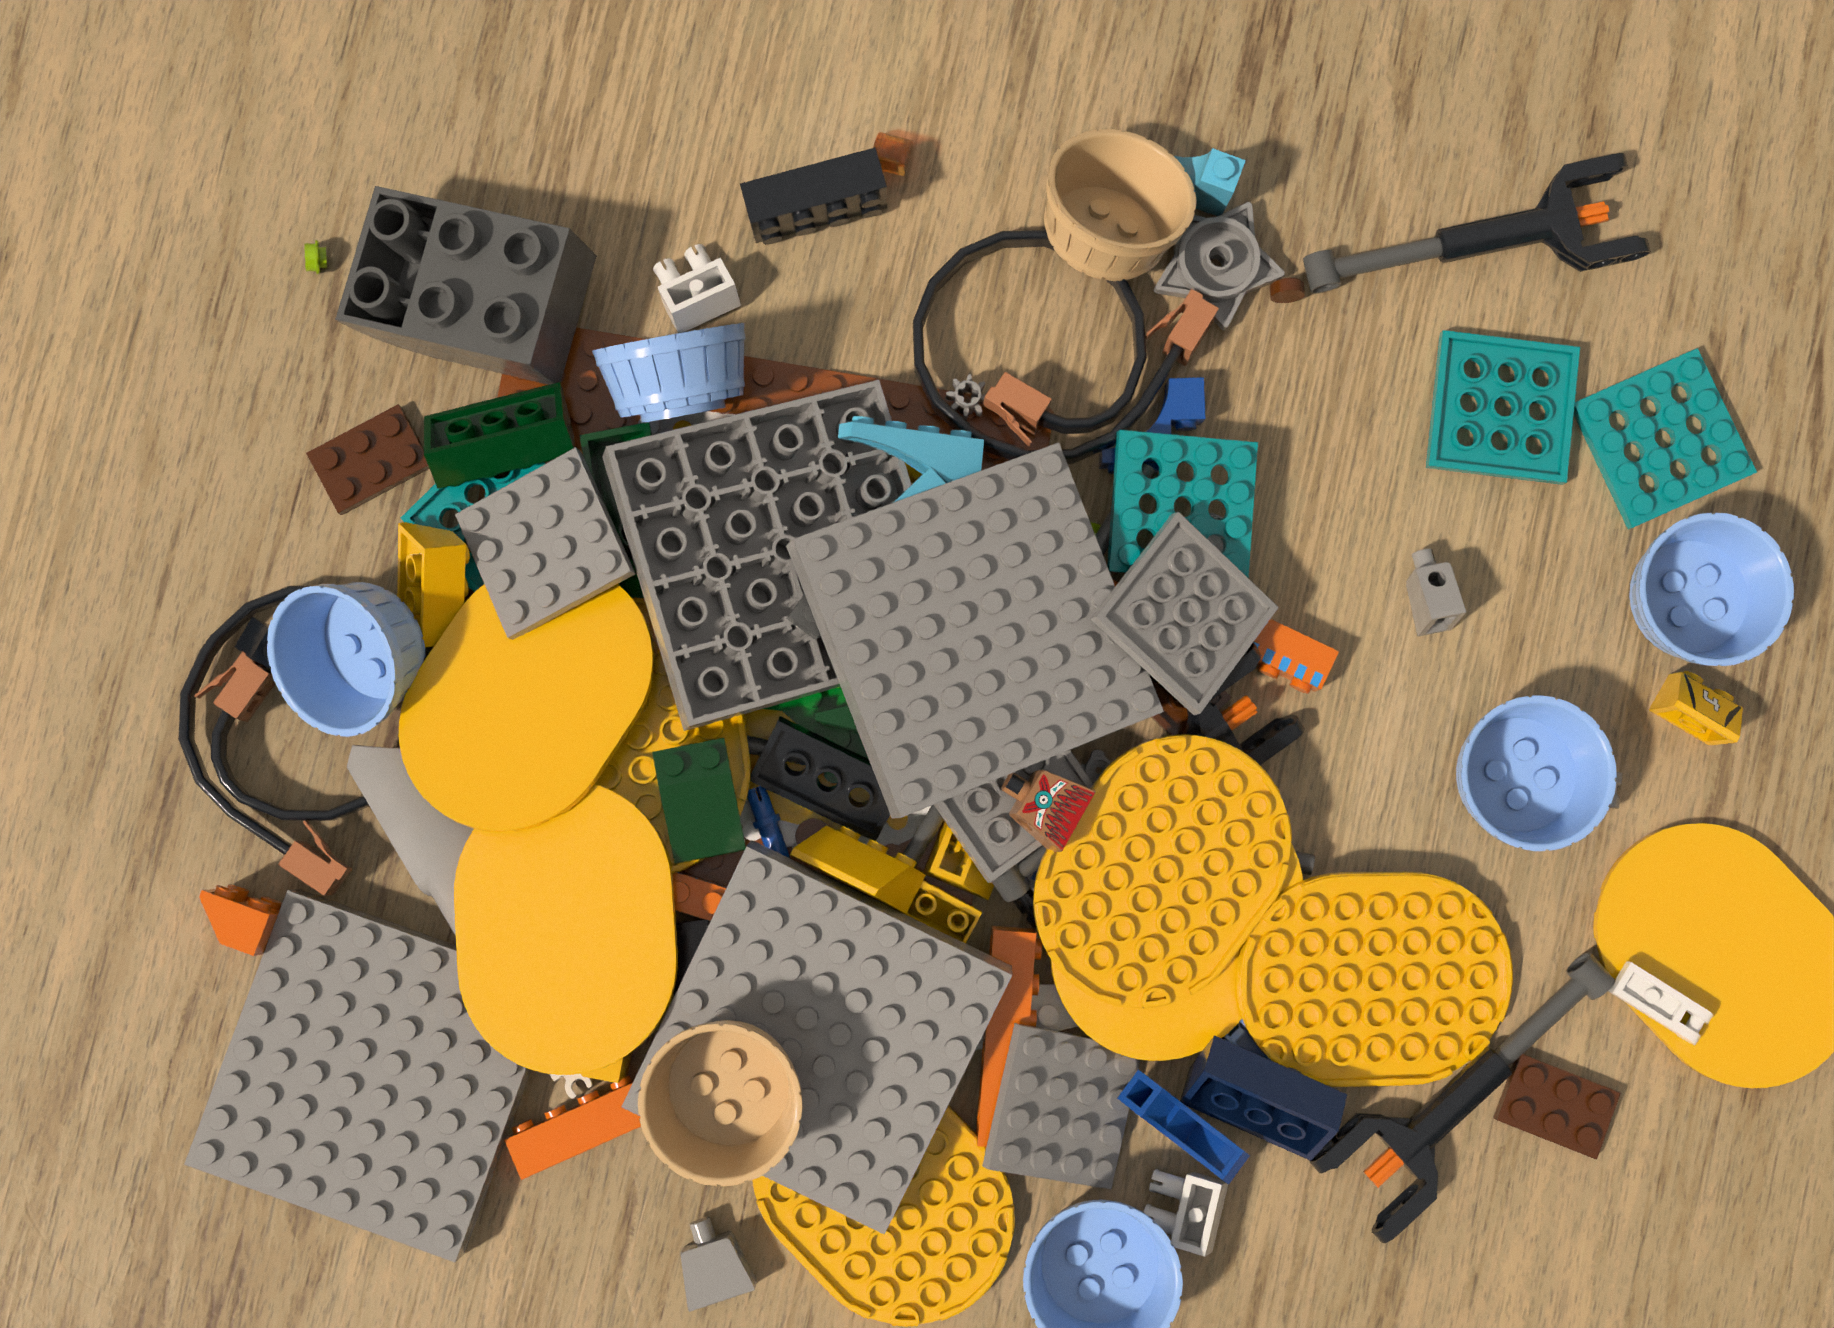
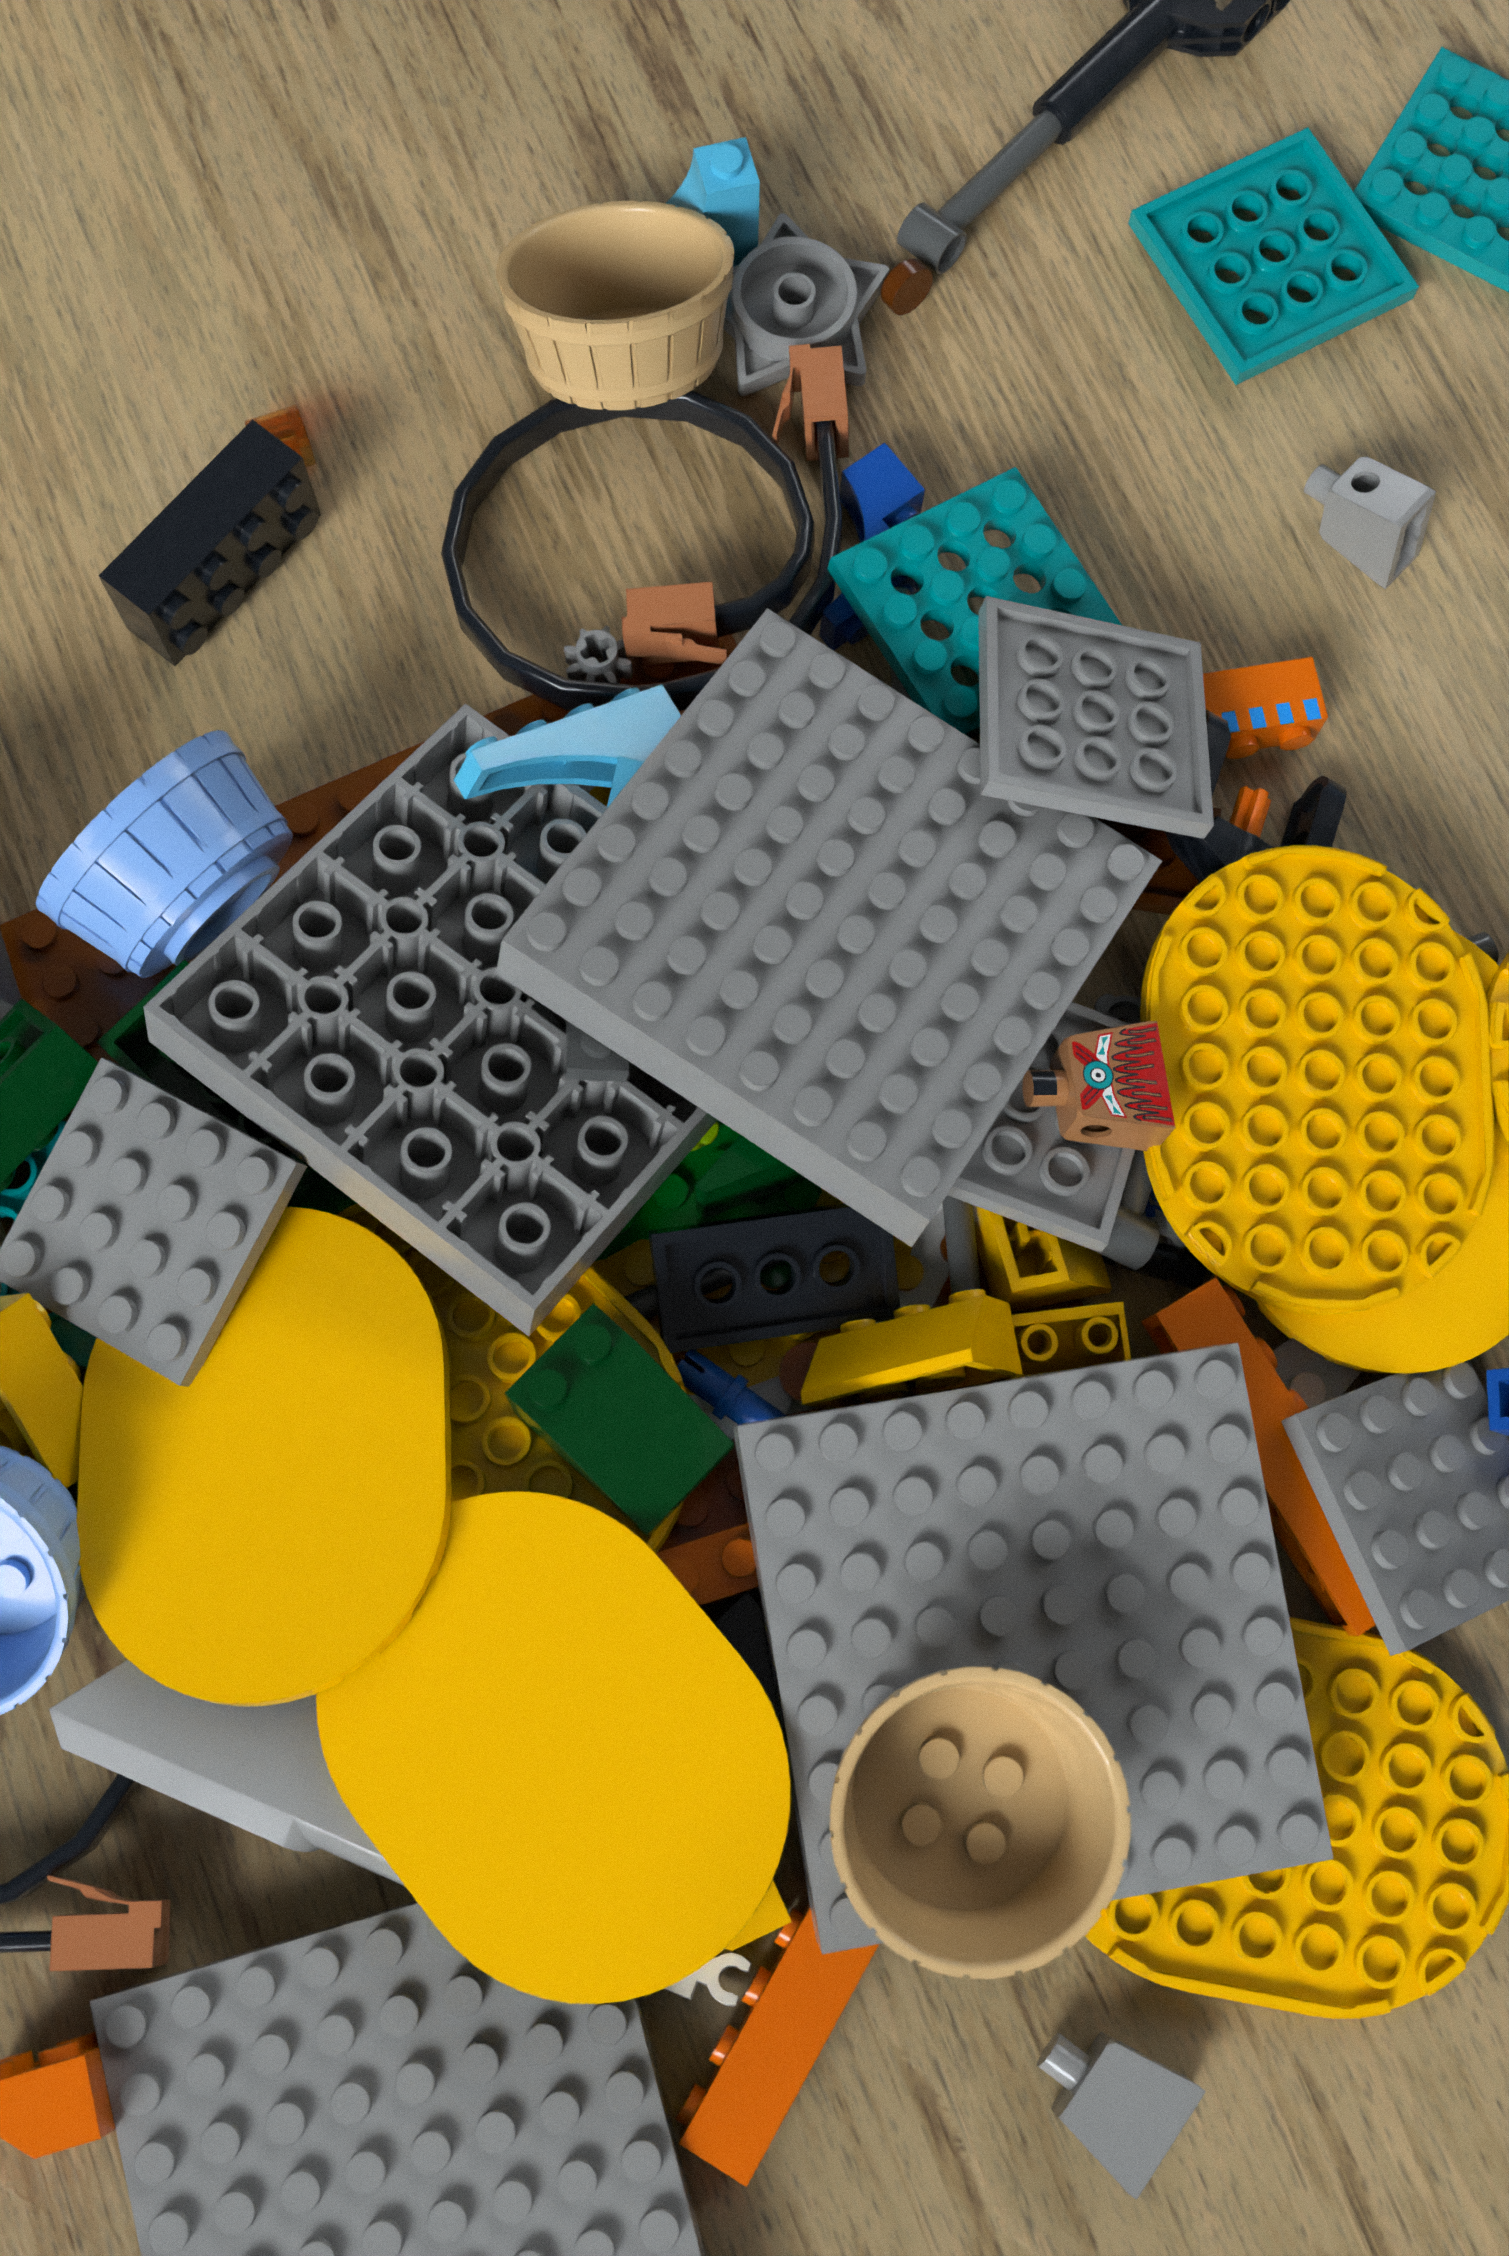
camera: 35 degrees left, 10 degrees down
white brick [653,244,741,333] -> none

